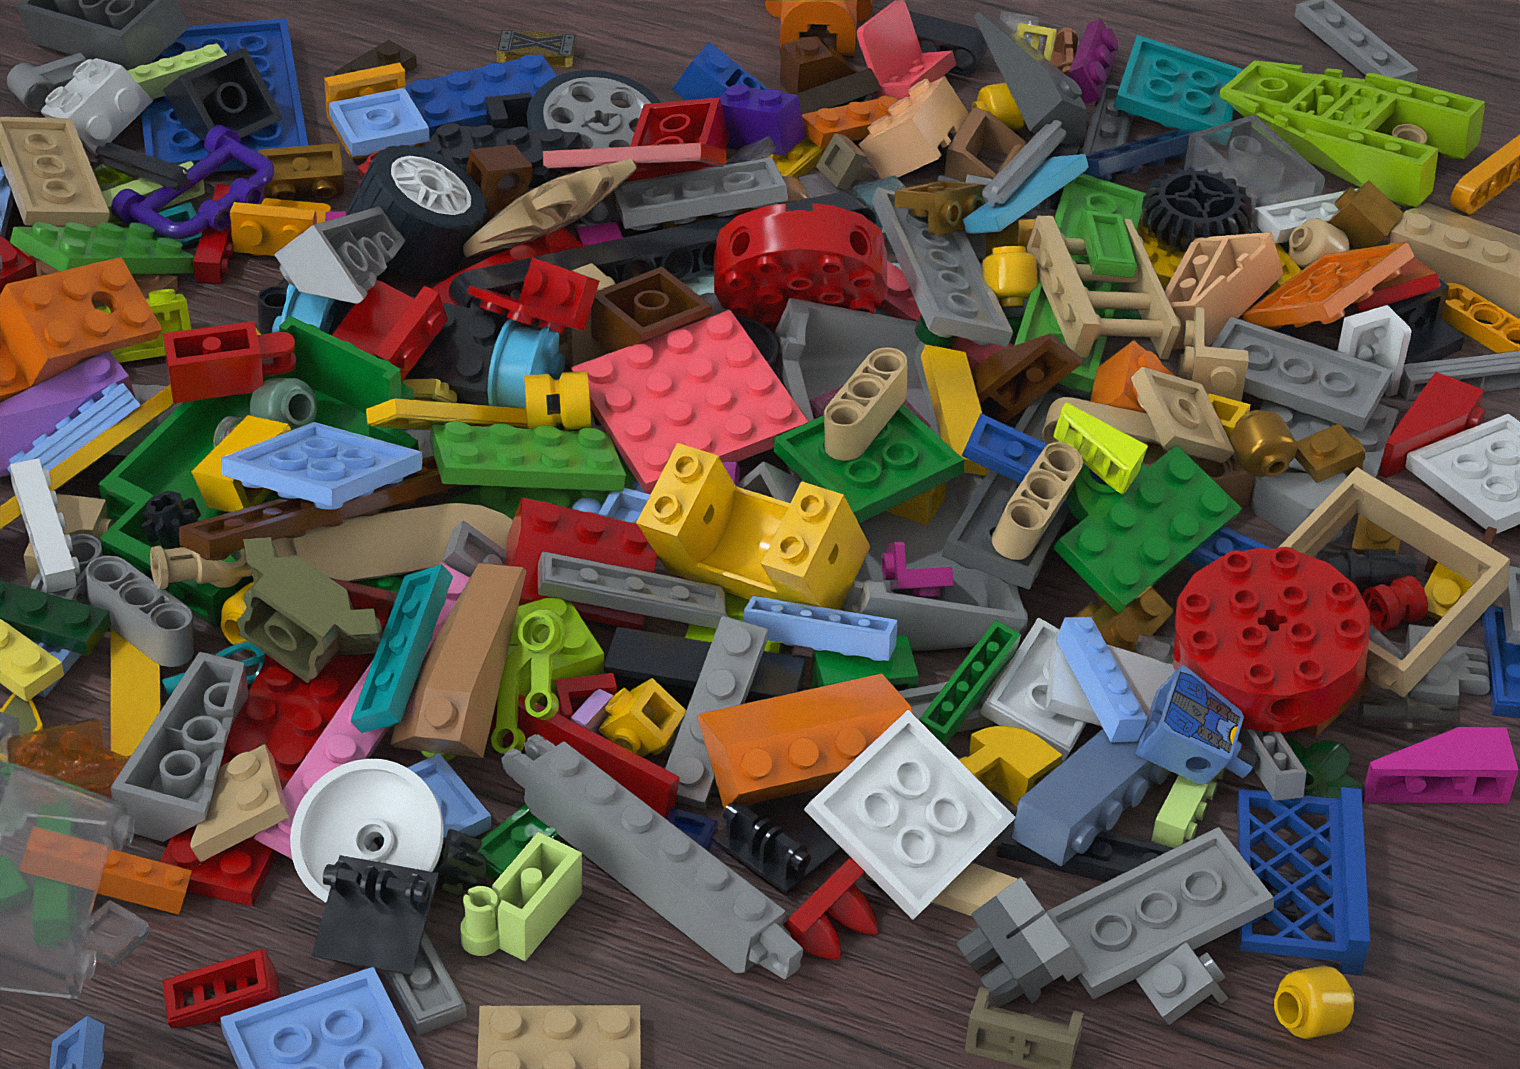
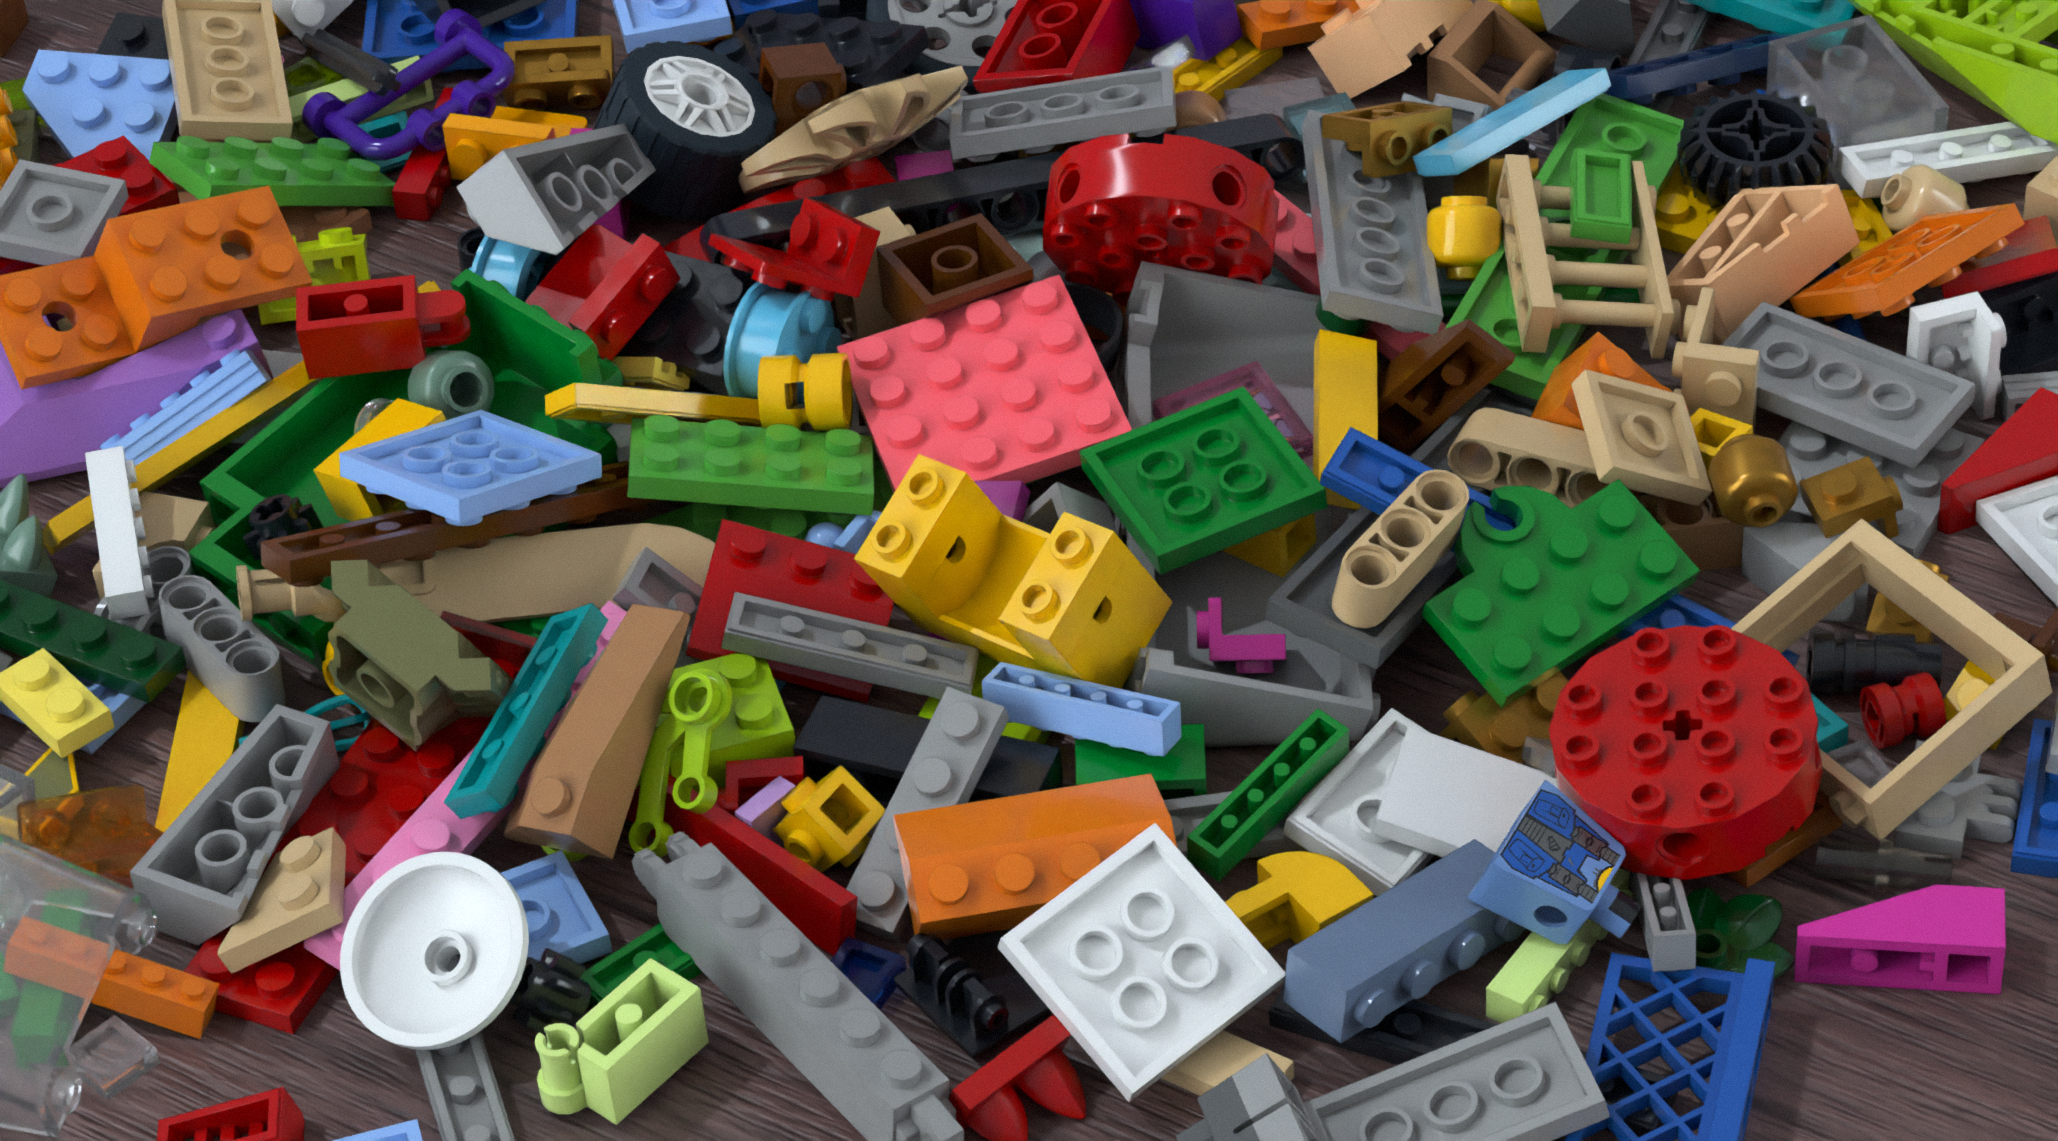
camera: 15 degrees right, 0 degrees up
black hinge [312,855,439,976] -> none
tile [543,143,726,174] -> none
dark tan tile [816,133,873,190] -> none
tan beam [824,347,907,461] -> none
light grey axle [982,120,1067,208] -> none
neon yellow slope [1053,402,1148,495] -> none
light blue piece [1056,617,1147,743] -> none
pearl gold brick [1328,180,1404,249] -> none

